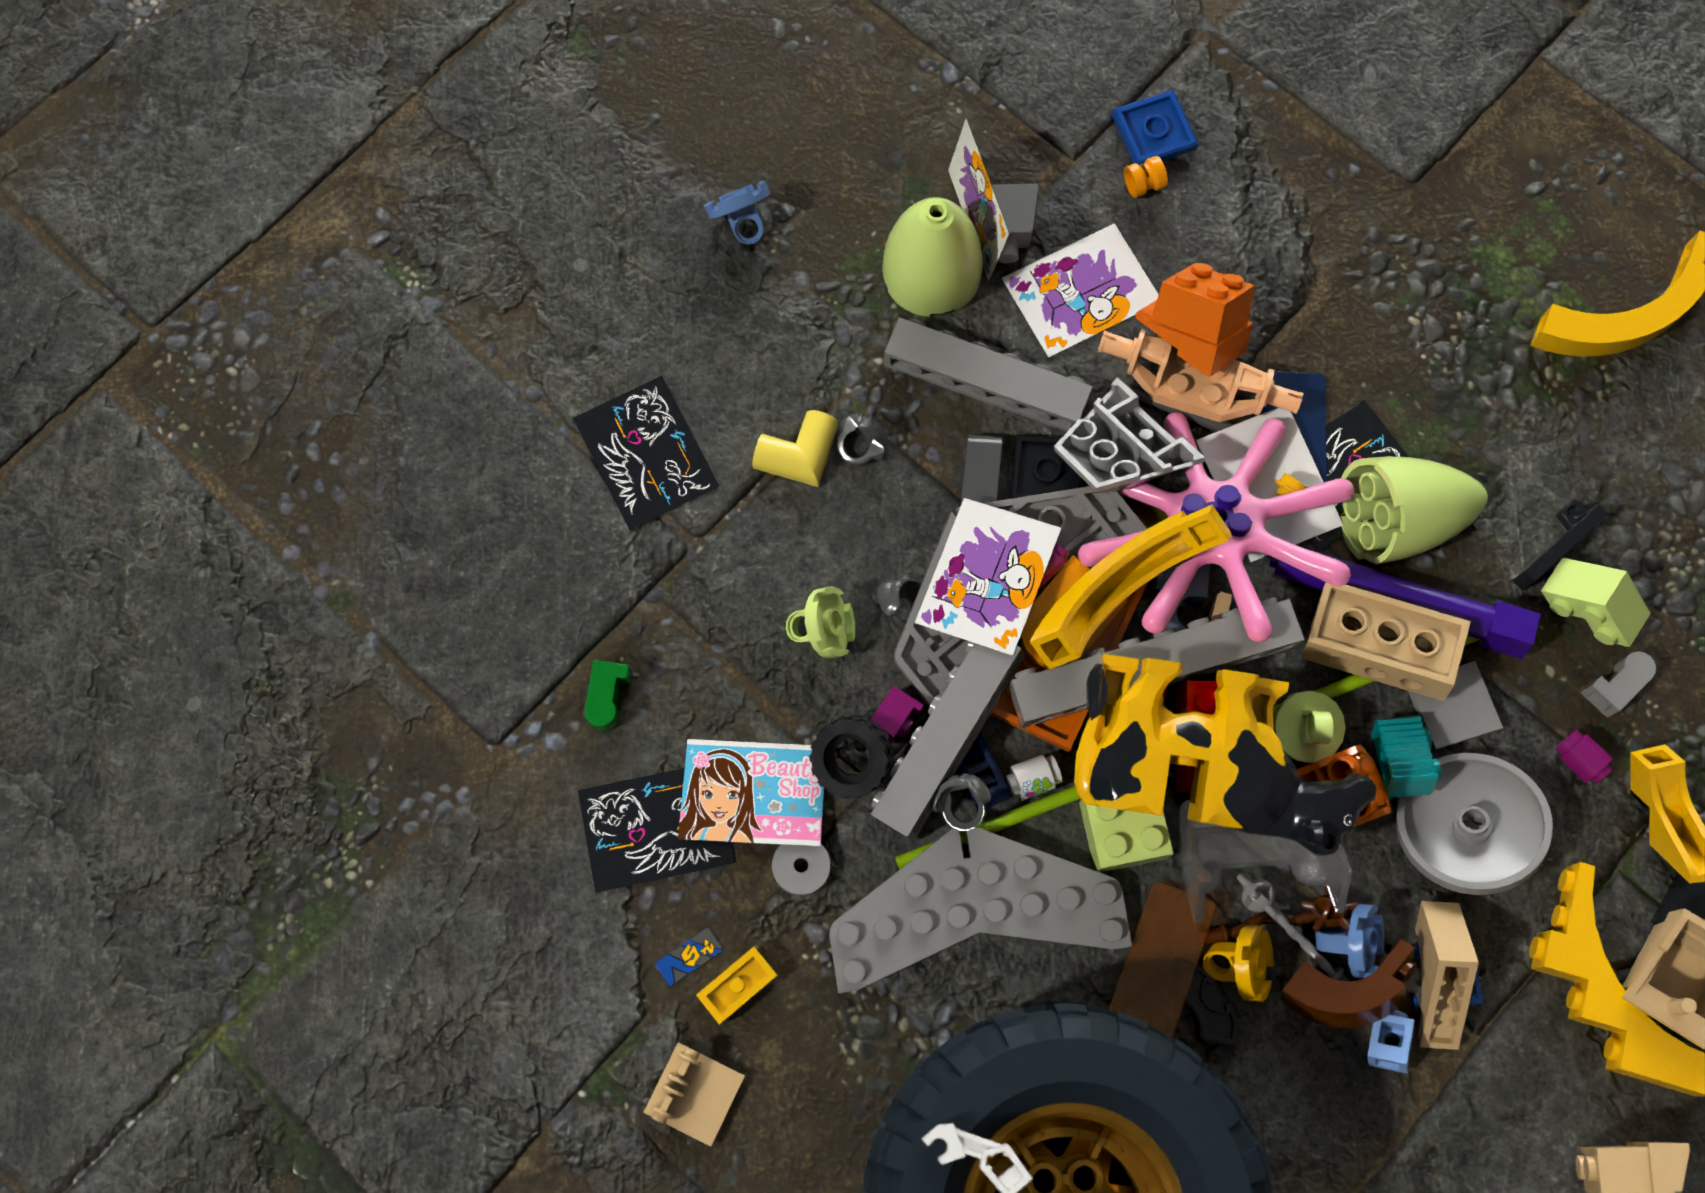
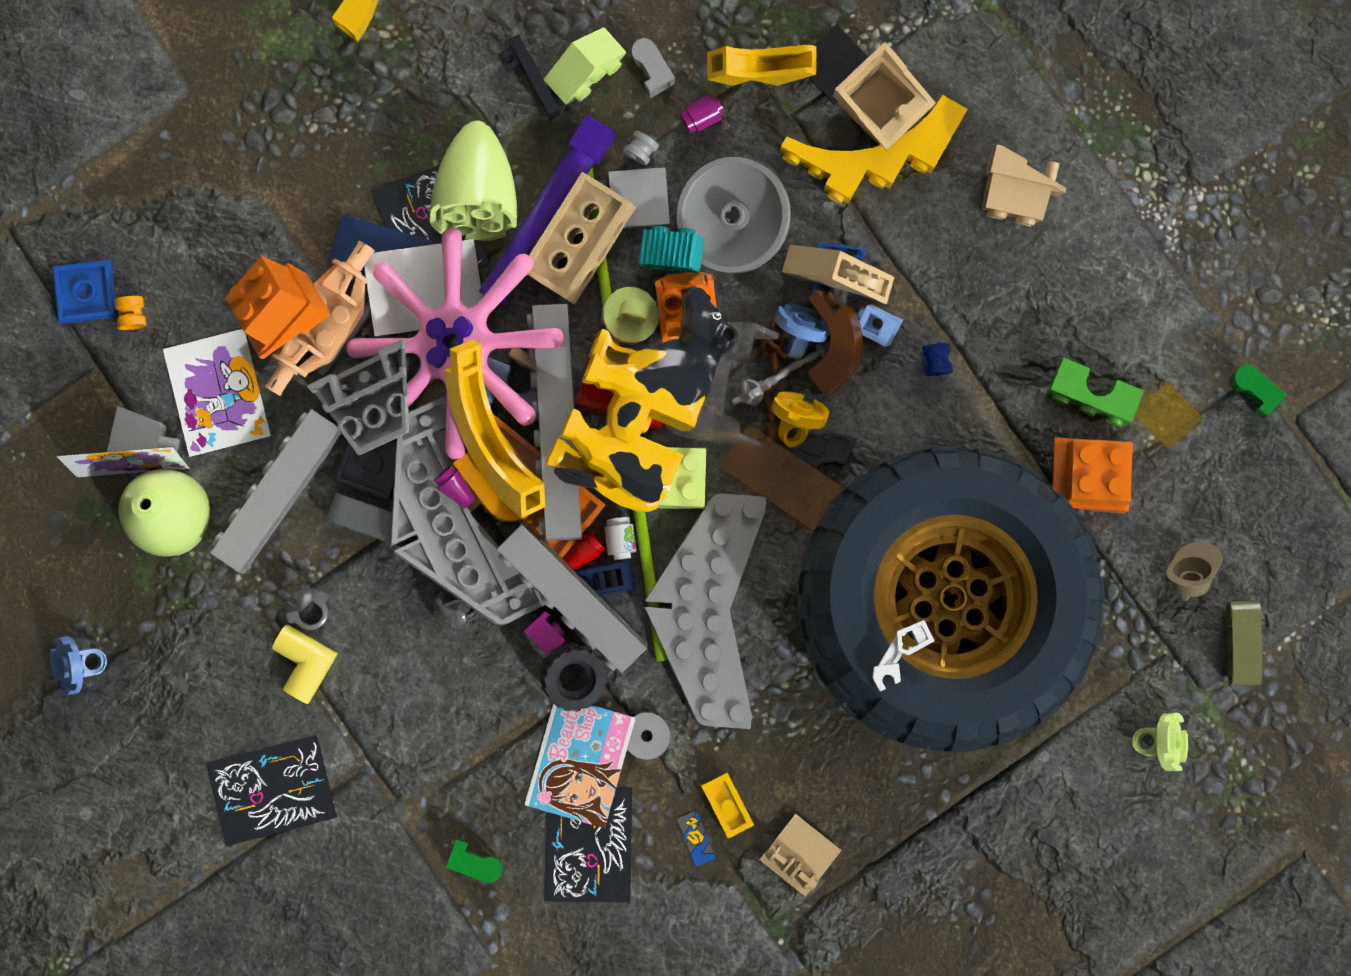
camera: 85 degrees left, 10 degrees up
yellowish green tile [786,586,855,659] -> none
sticker [915,498,1061,656] -> none
dark grey piece [933,774,991,831] -> none
yellow plate [1274,473,1307,496] -> none
none -> red cone [563,530,606,571]
none -> light grey wheel [623,130,659,166]
none -> clear blue wheel [922,343,953,376]

